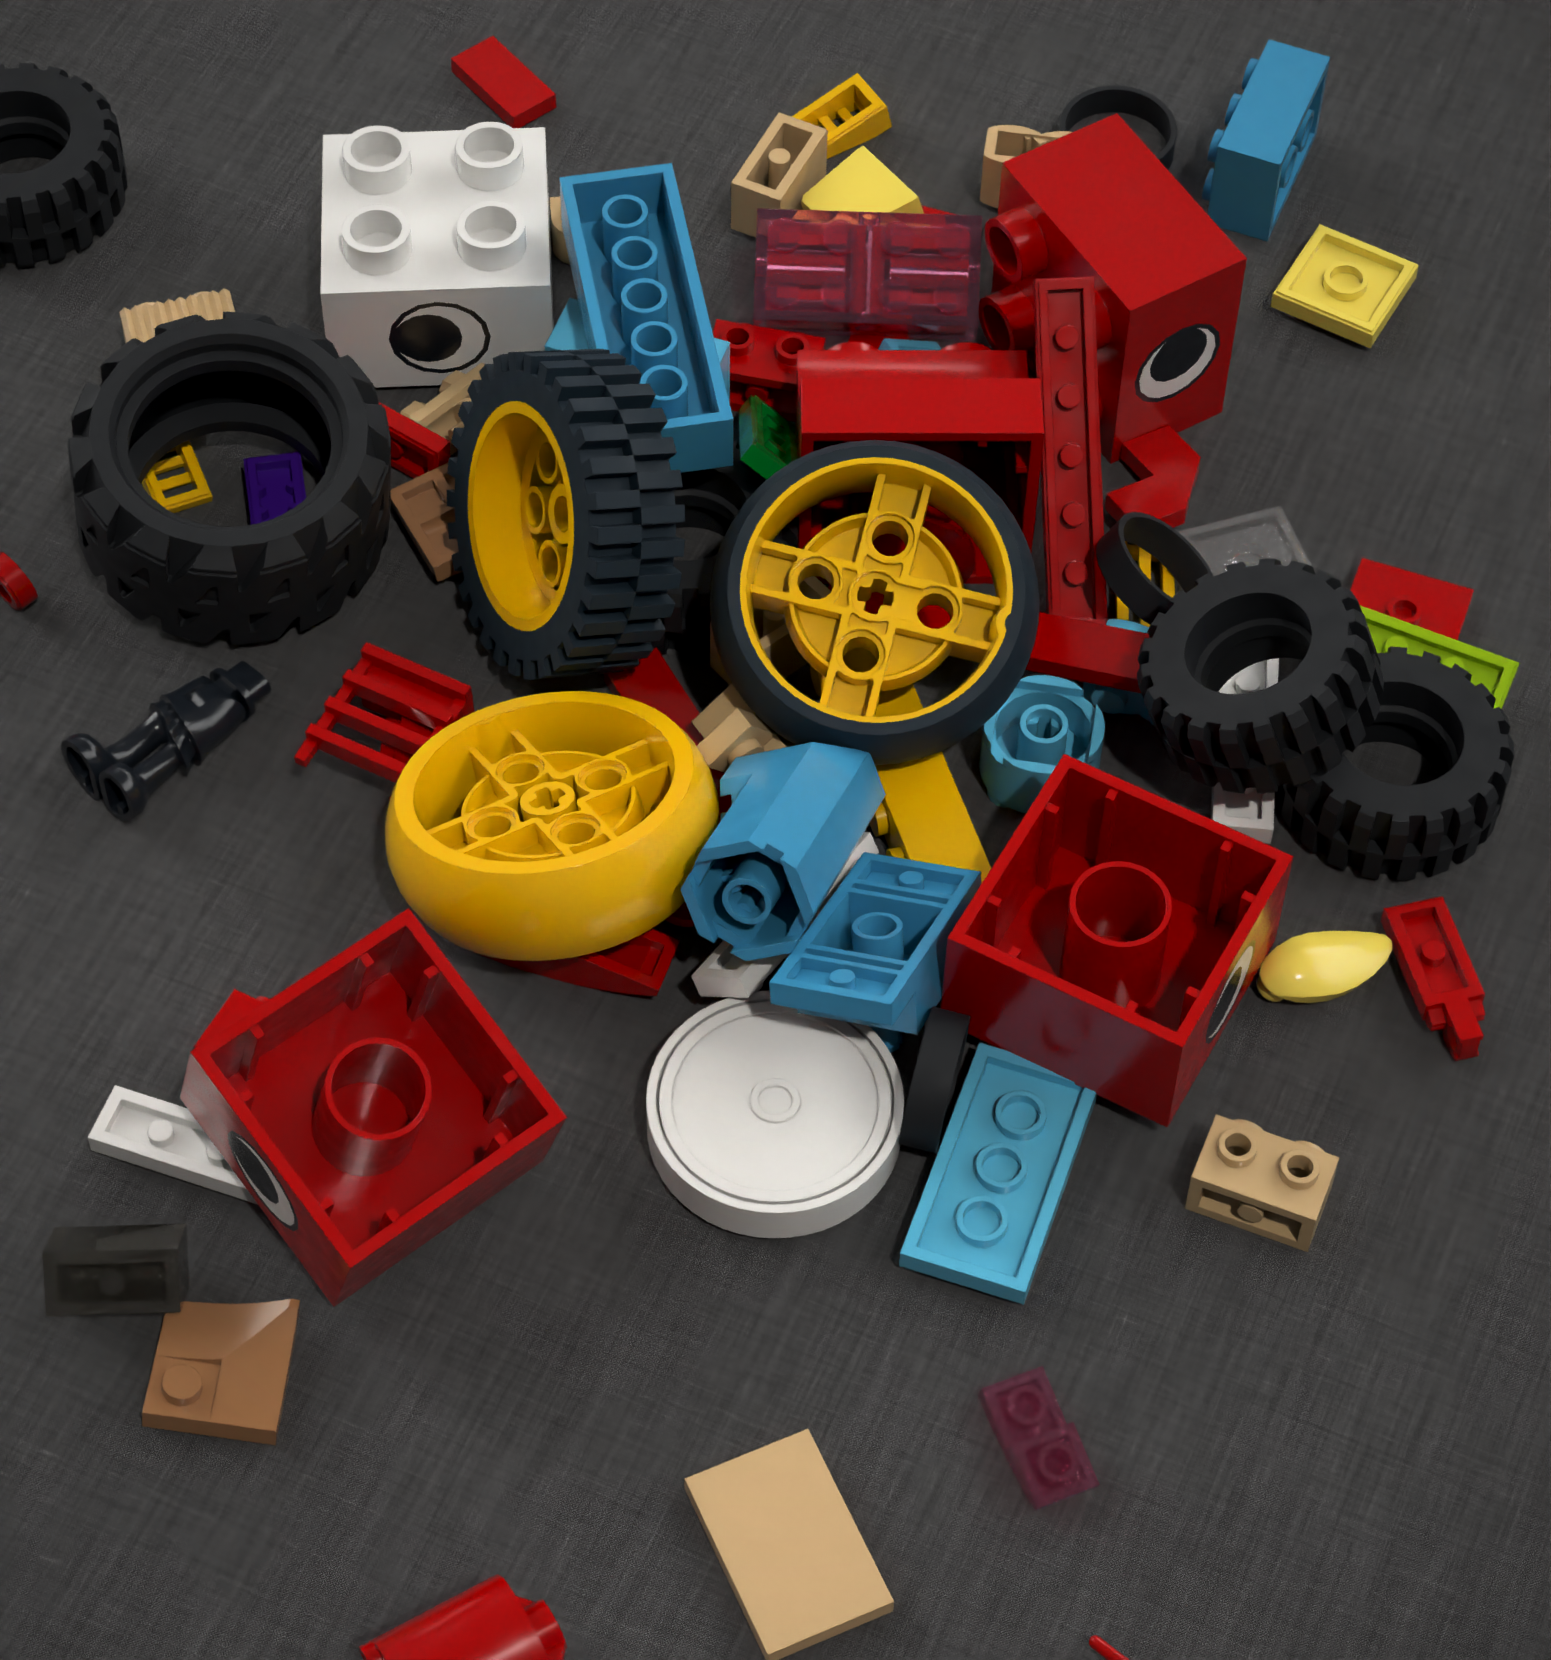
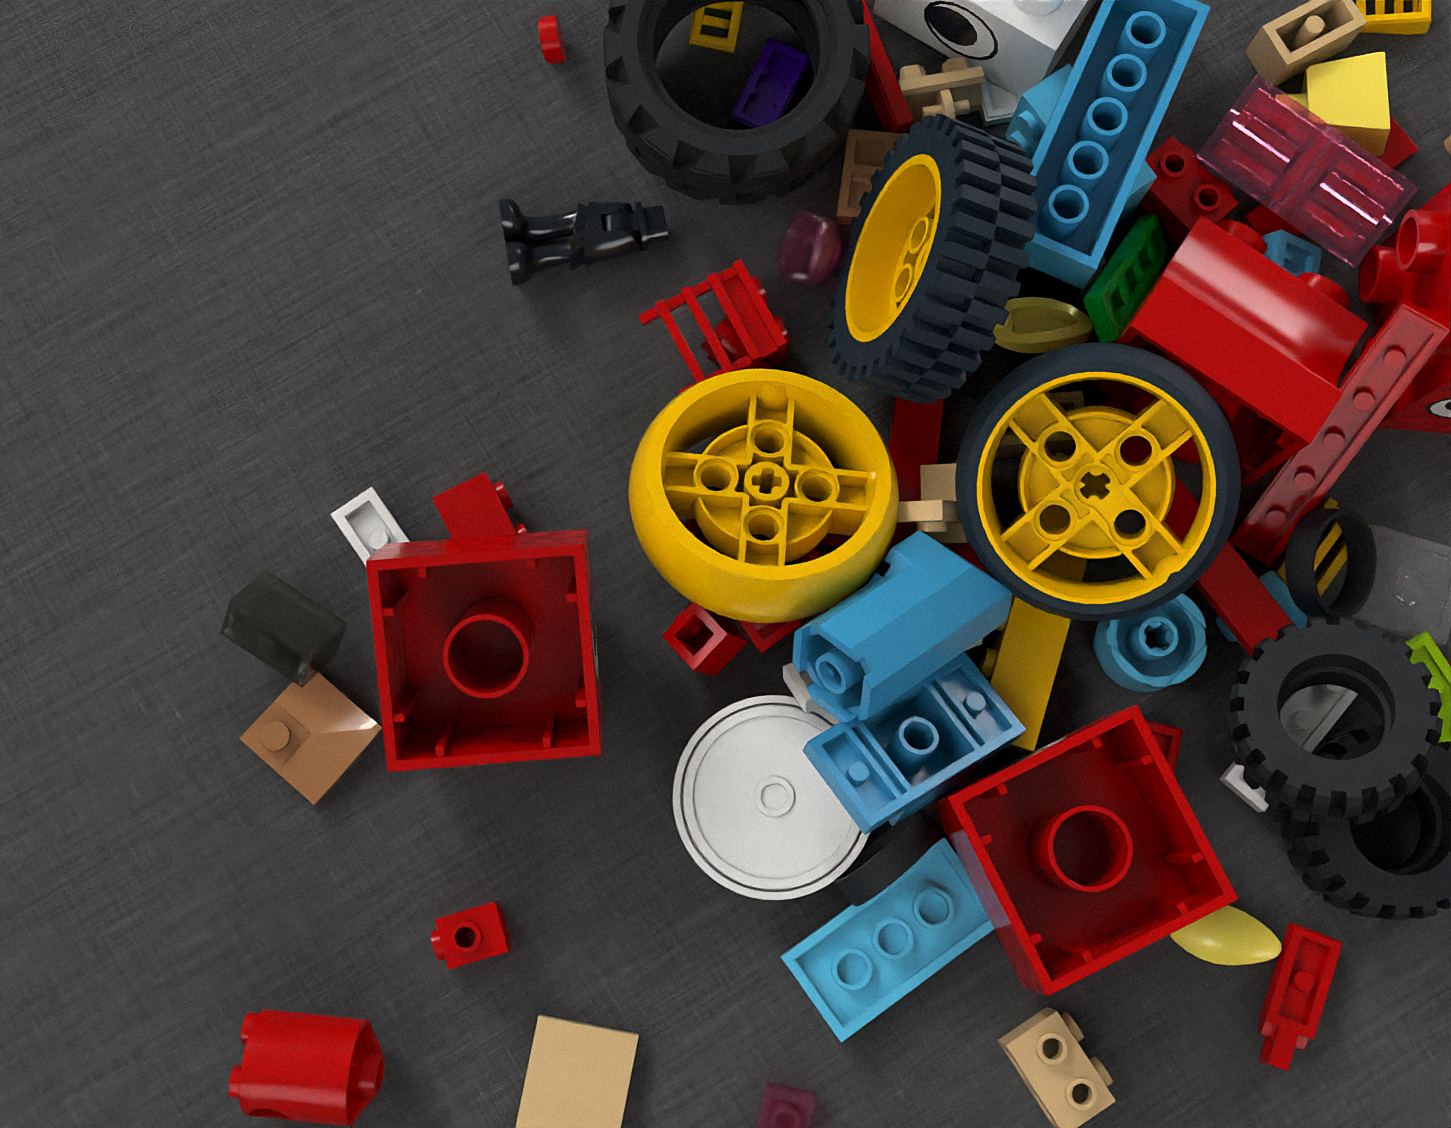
camera: 30 degrees right, 25 degrees up
red tile [1105,425,1201,528] -> none
none -> red brick [431,900,513,970]
none -> red brick [662,602,749,677]
none -> clear pink hair [778,210,842,285]
none -> light yellow arm [993,297,1093,353]

